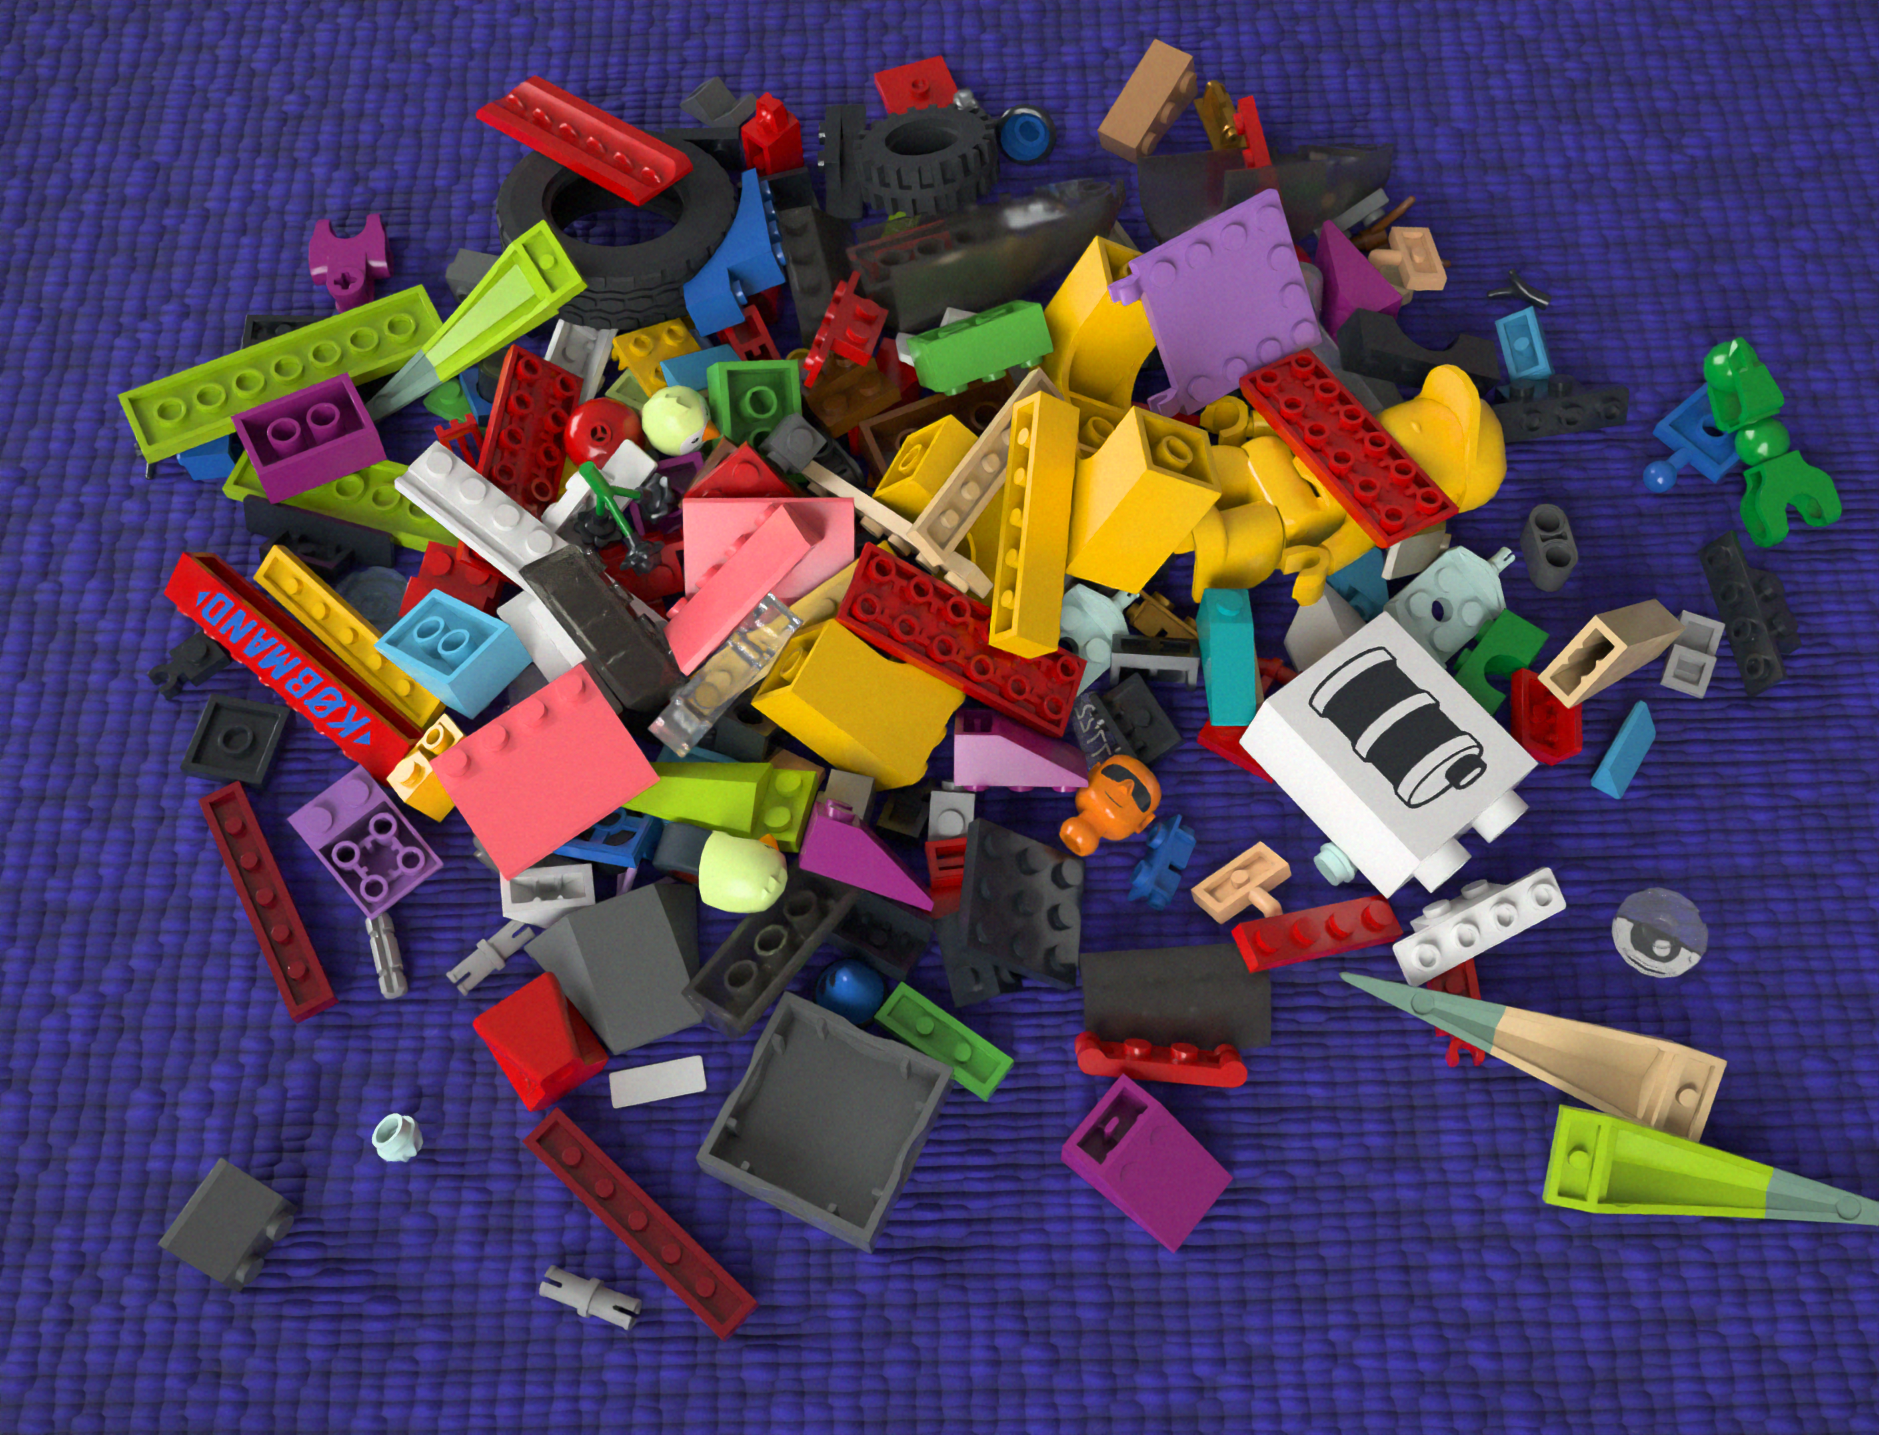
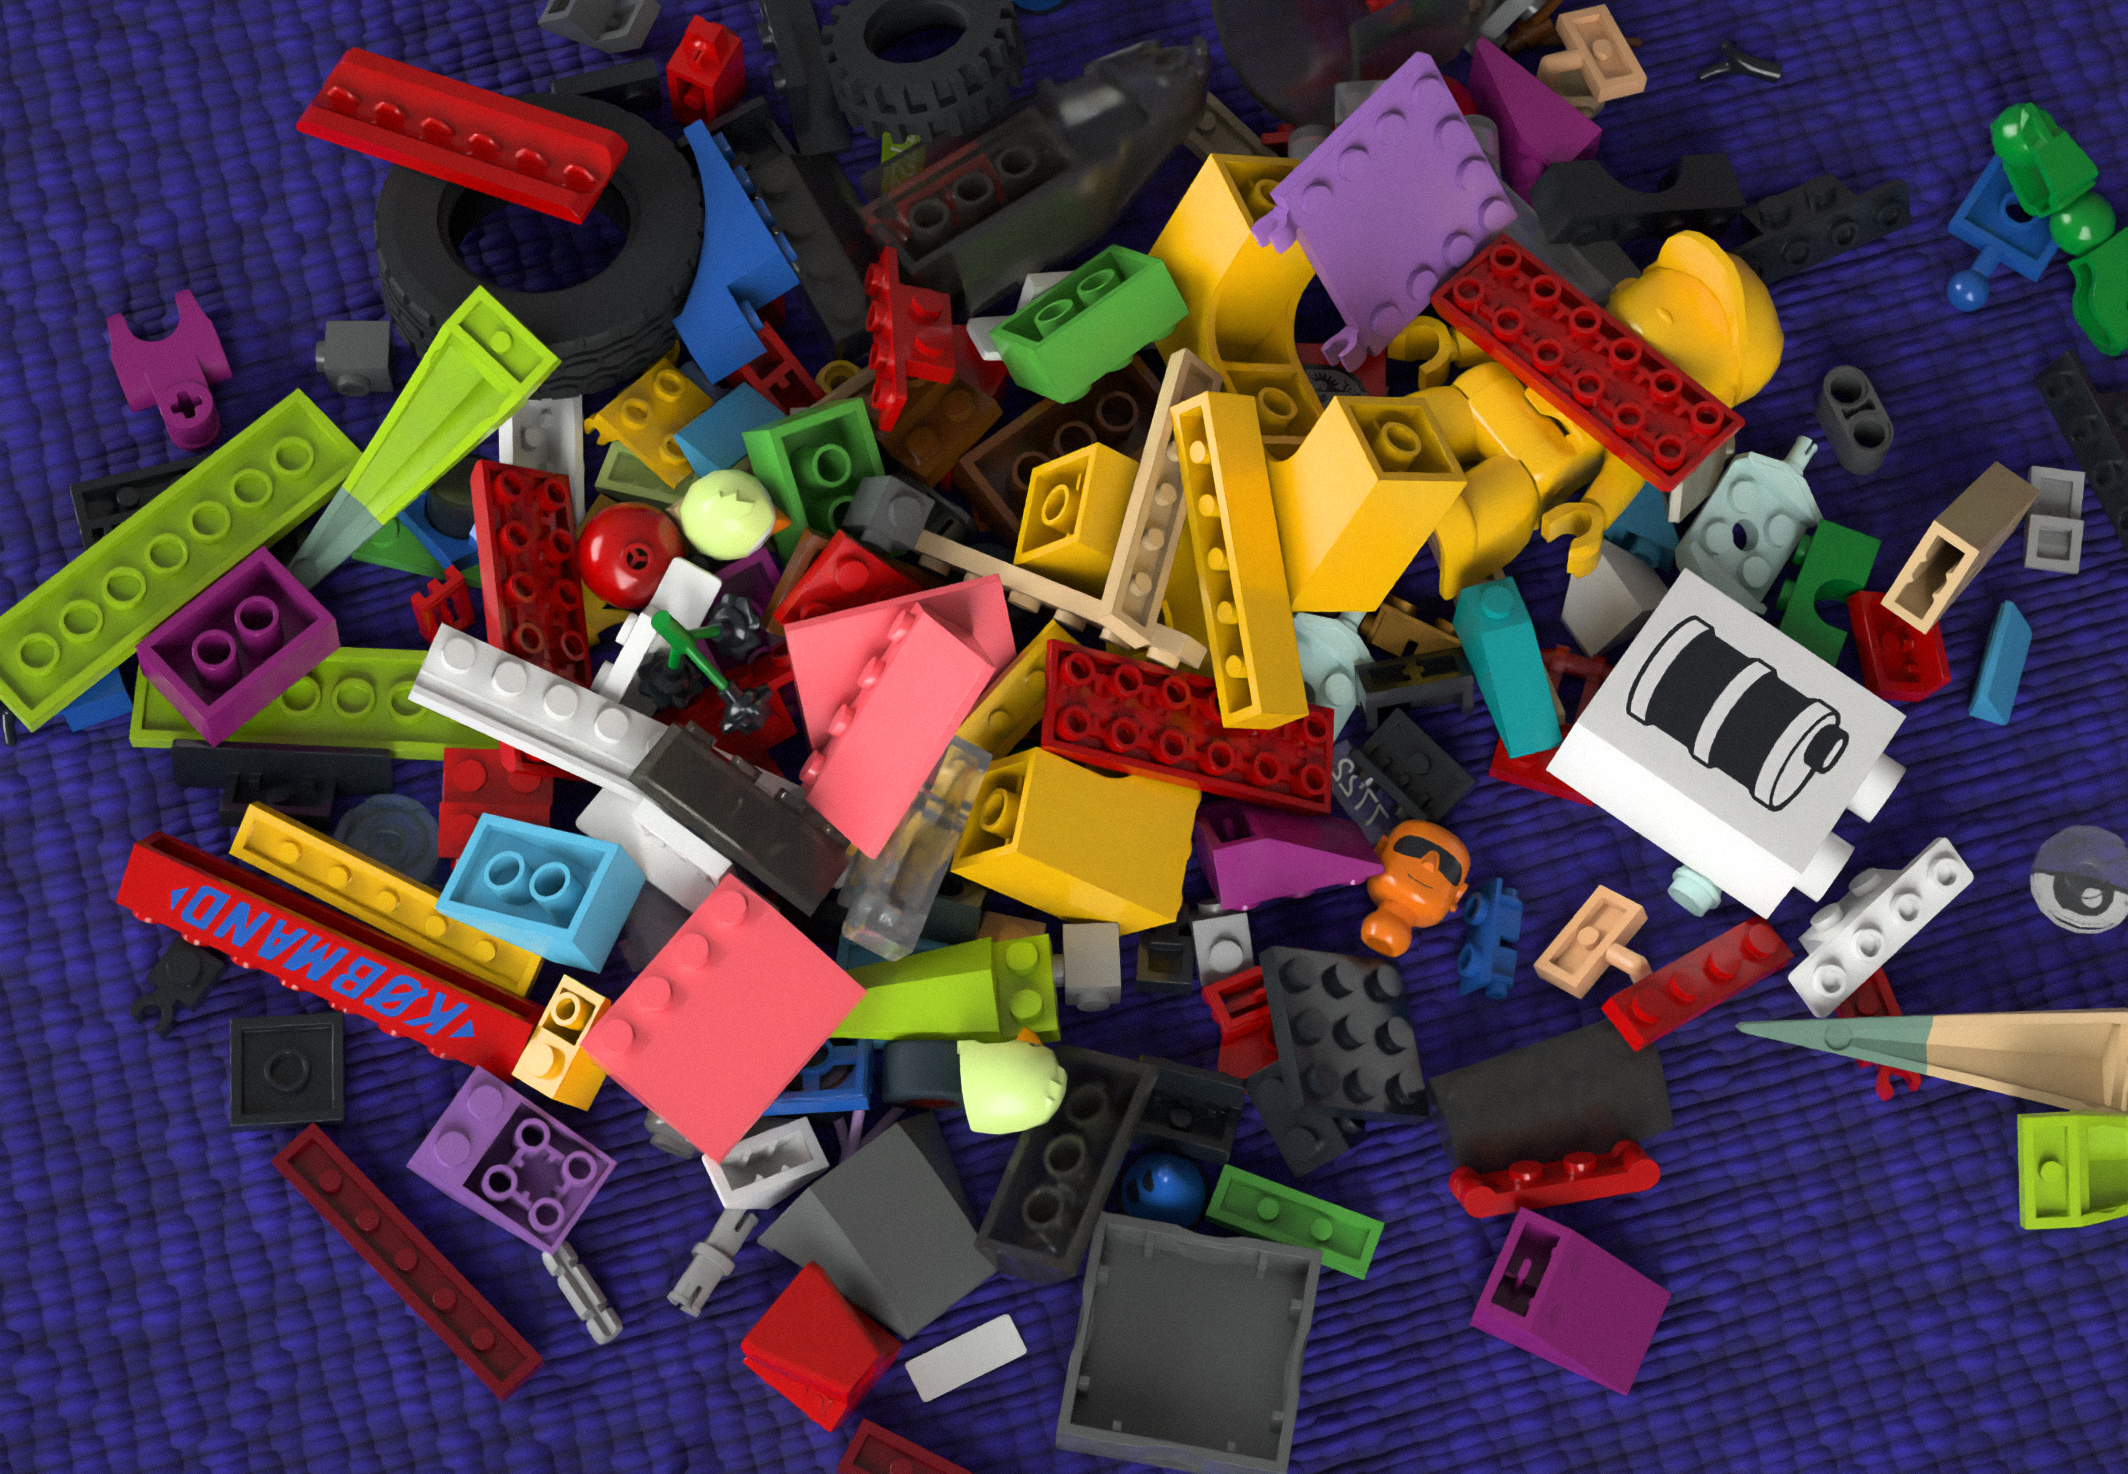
camera: 20 degrees left, 5 degrees up
magenta slope [798,798,934,911] -> none
dark azure slope [1495,306,1555,382] -> none

